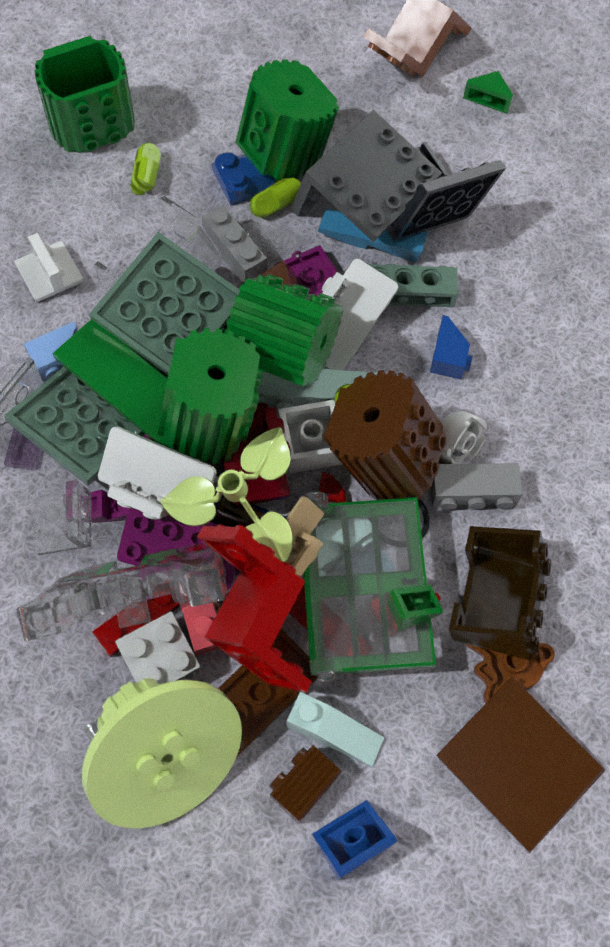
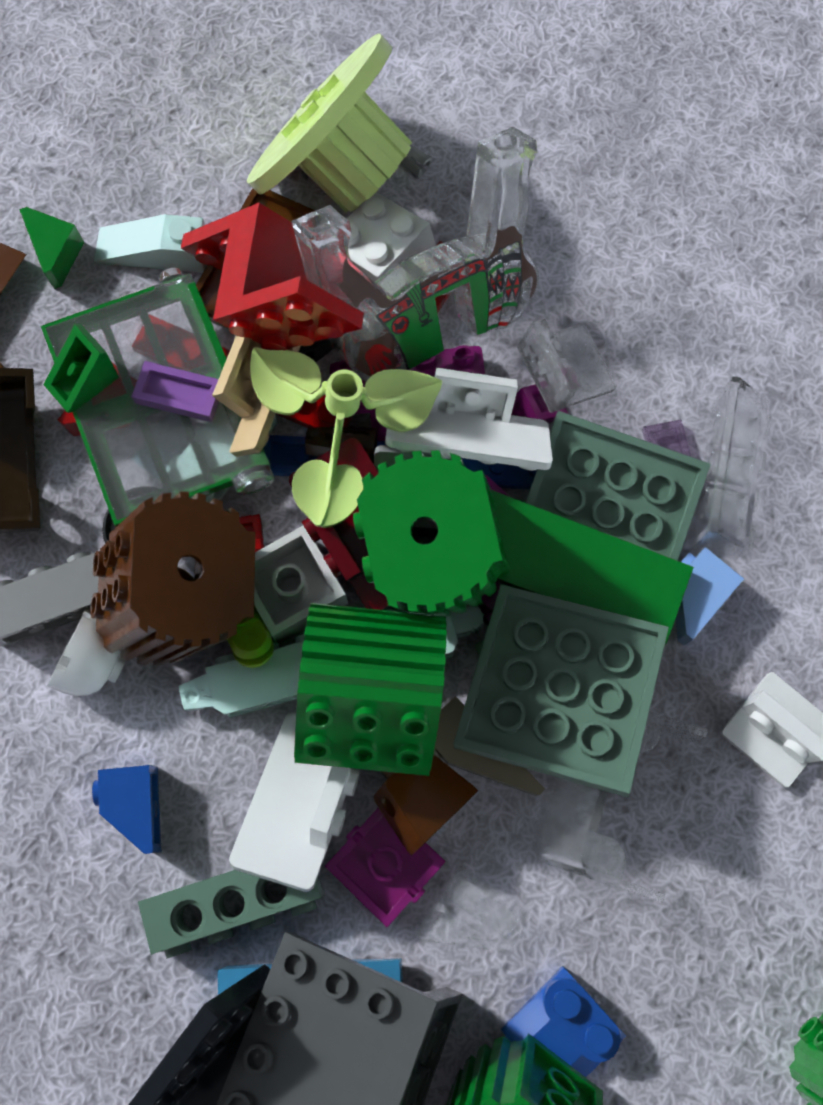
camera: 165 degrees right, 10 degrees up
lime arm [130,143,161,195] -> none
light grey brick [202,205,267,284] -> none
lime arm [250,178,301,218] -> none
reddish brown brick [269,745,342,824] -> none
blue slope [312,800,398,880] -> none
none -> green slope [19,207,84,289]
none -> medium lavender tile [131,361,219,422]

